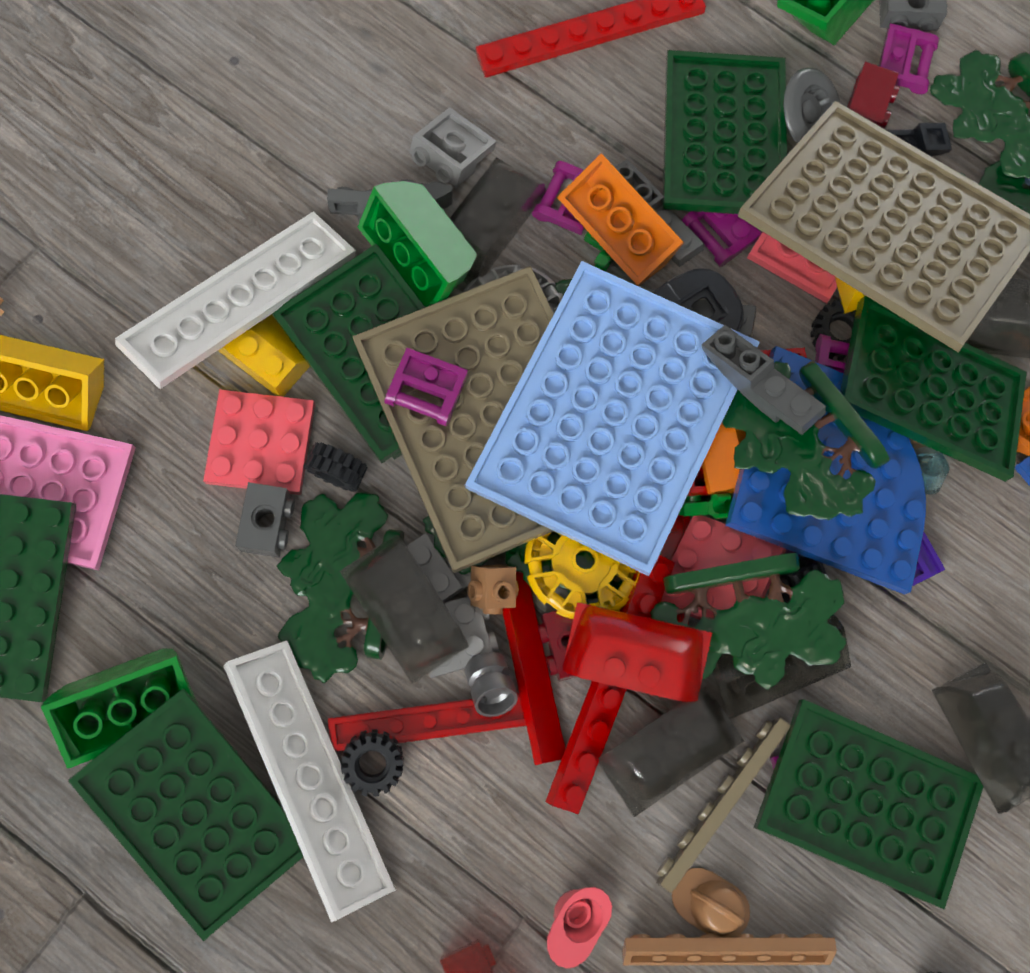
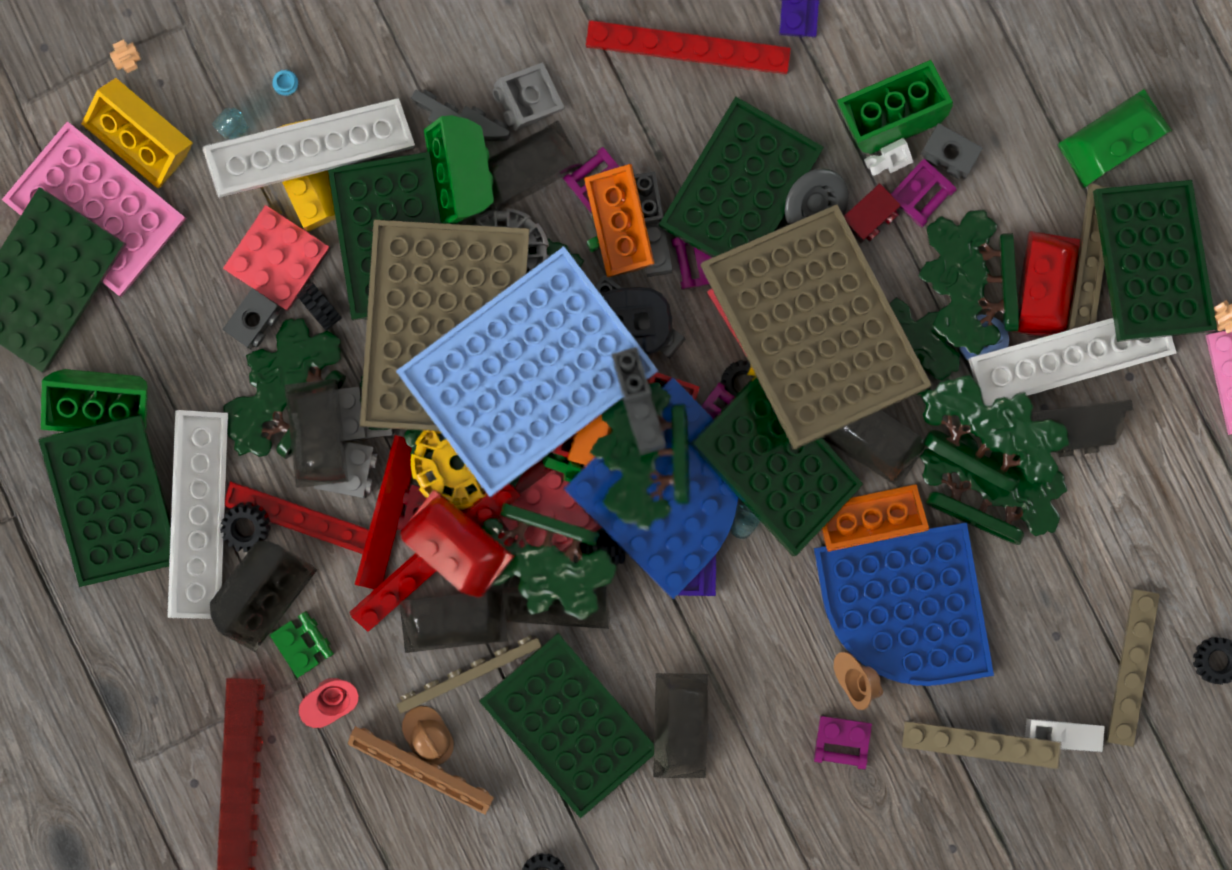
camera: 35 degrees right, 10 degrees up
magenta plate [384,348,468,427] -> none
flat silver wheel [465,652,518,717] -> none
medium nougat brick [468,564,519,615] -> none
black slope [886,123,952,157] -> none
none -> clear smoke windscreen [210,541,317,652]
none -> clear light blue plate [212,107,249,140]
none -> green plate [269,611,334,678]
none -> medium azure plate [272,70,298,96]
none -> white plate [864,138,913,175]

